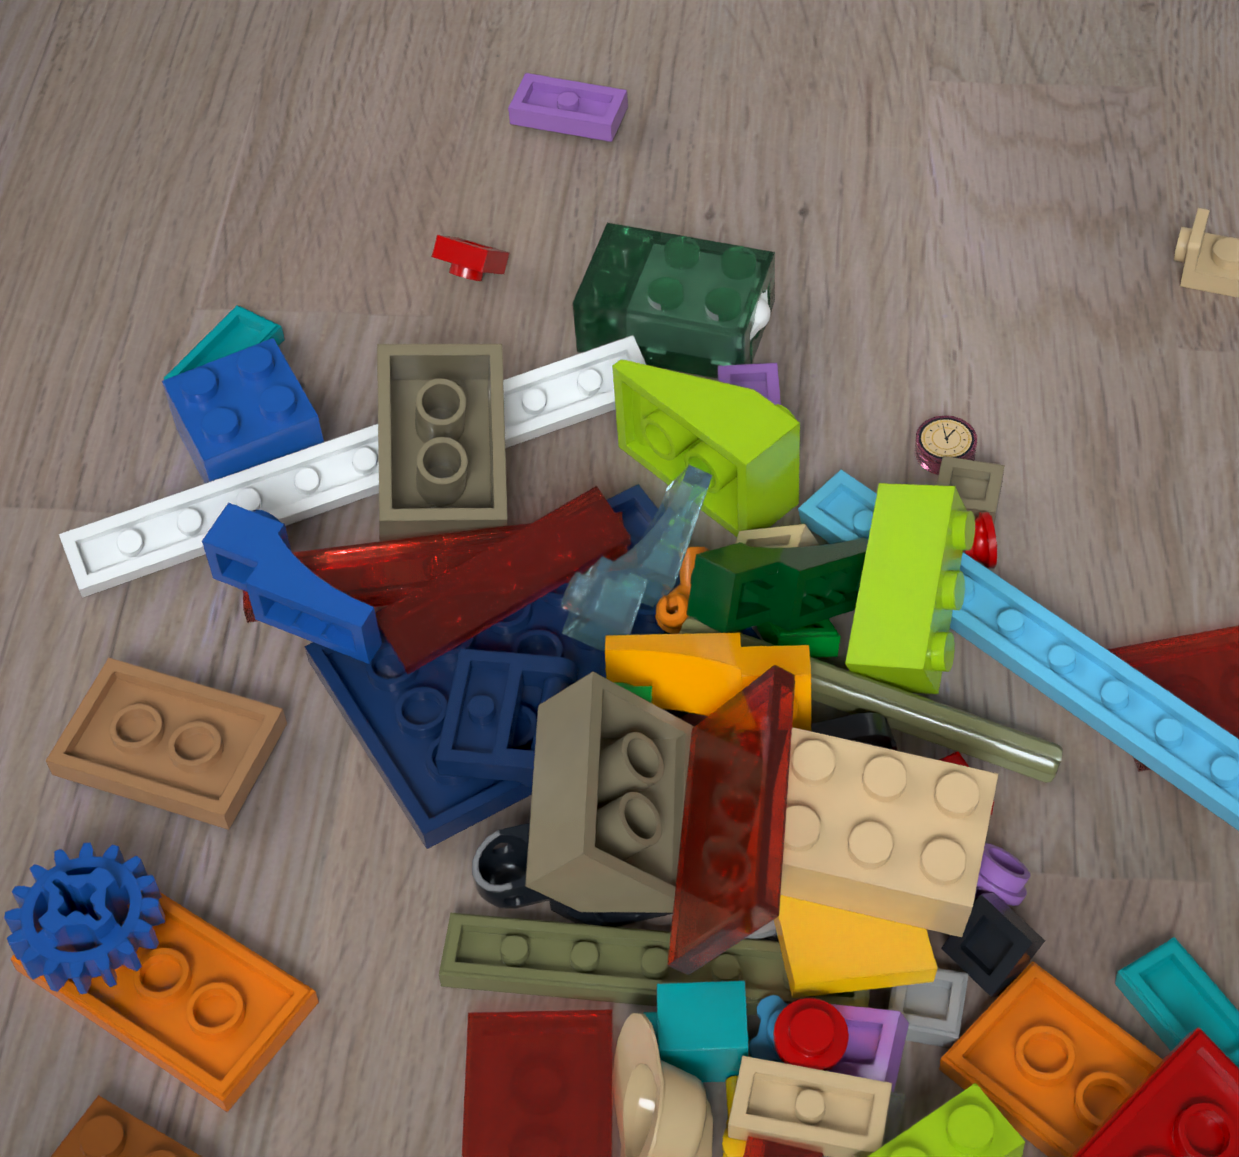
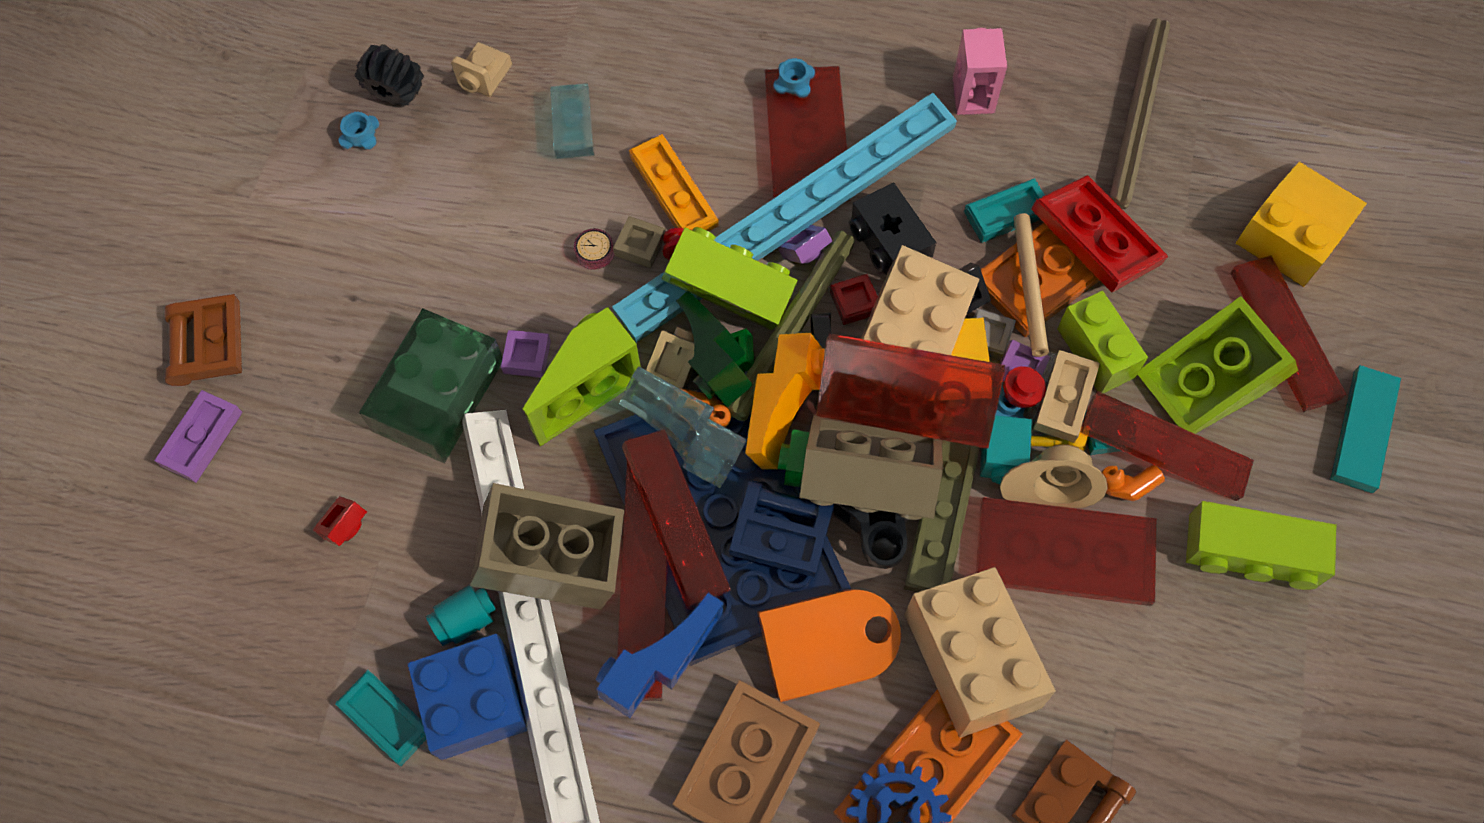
camera: 85 degrees left, 15 degrees up
none -> dark orange plate [165,294,242,386]
none -> dark azure plate [338,112,380,149]
none -> black gear [354,44,424,106]
none -> teal brick [426,584,496,647]
none -> clear light blue plate [550,83,594,159]
none -> light orange tile [629,134,719,231]
none -> orange tile [757,589,901,702]
none -> medium lavender plate [778,225,832,264]
none -> black brick [849,182,937,276]
none -> tan brick [904,567,1056,738]
none -> tan piece [1014,214,1049,357]

